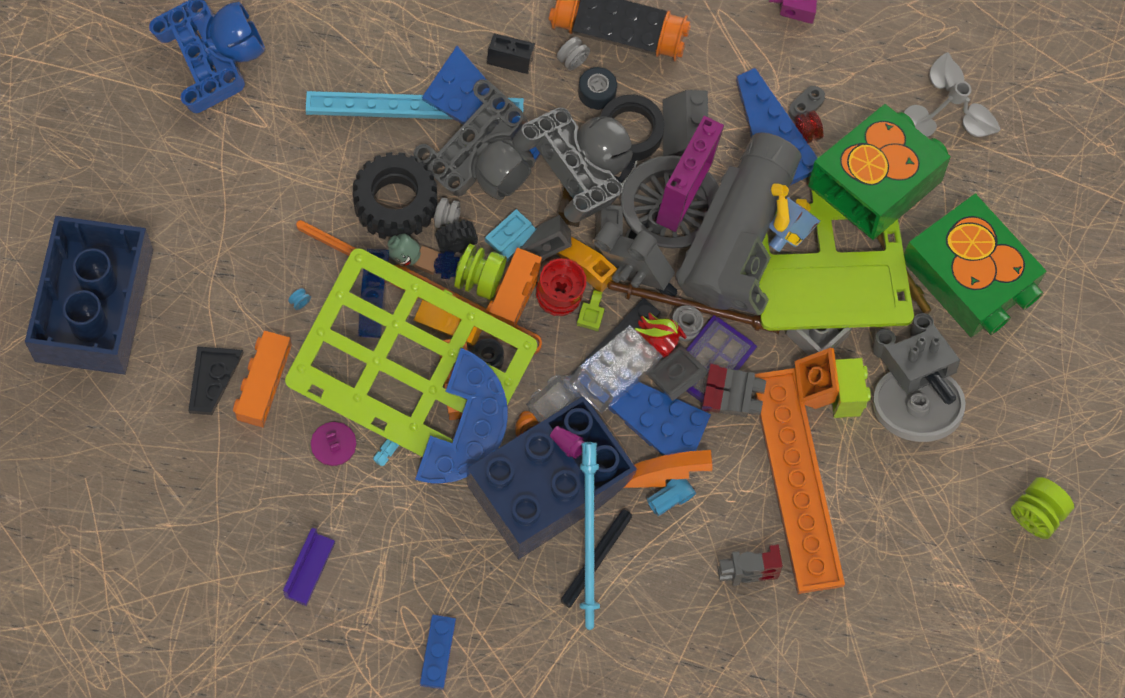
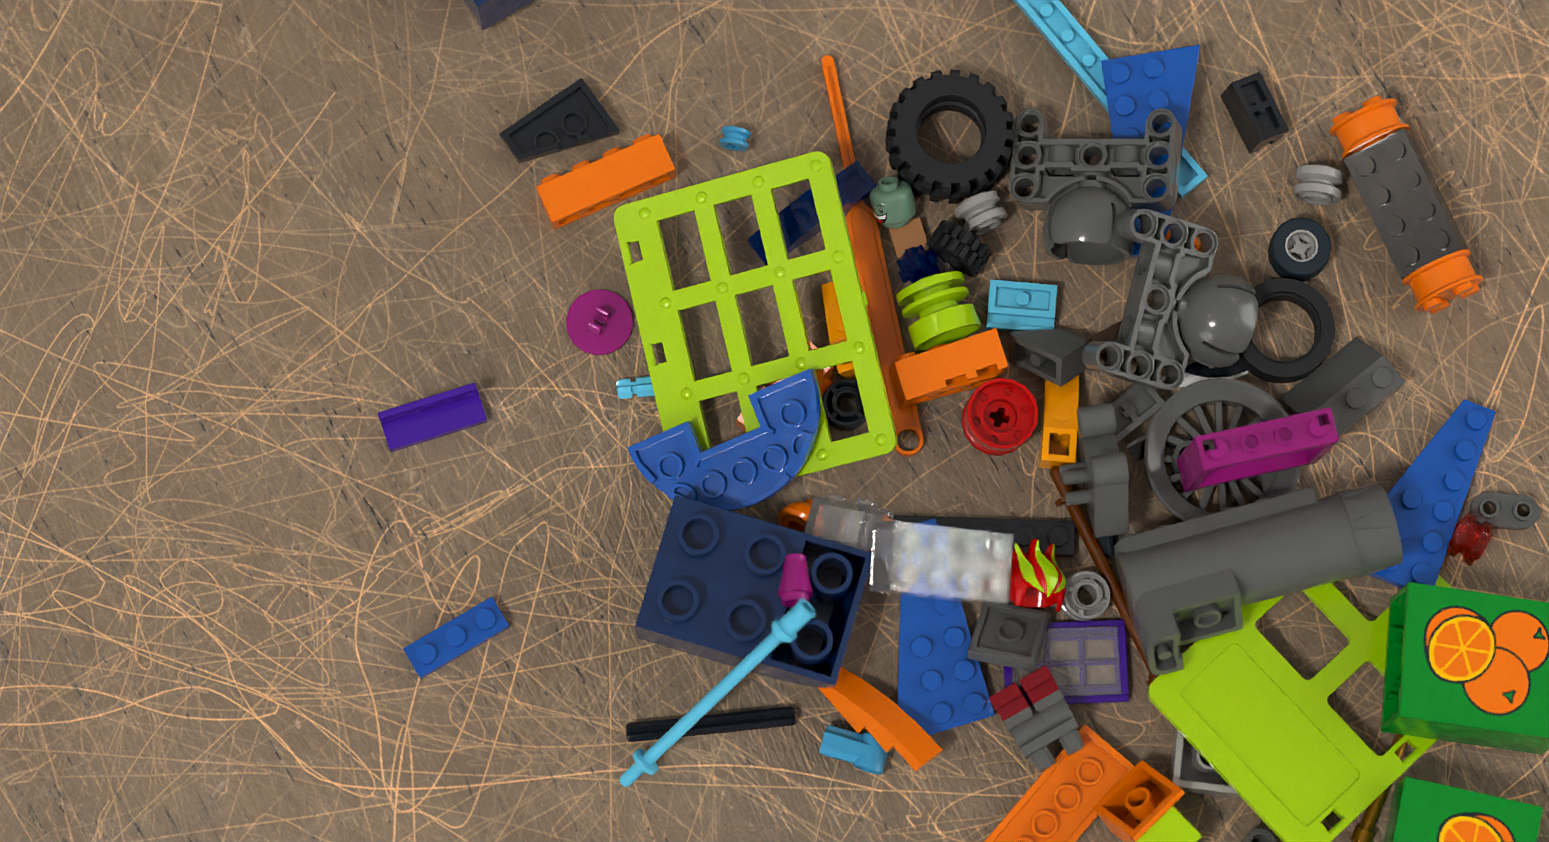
camera: 55 degrees right, 10 degrees up
lime plate [577,290,605,331] -> none
torso [769,184,820,252] -> none

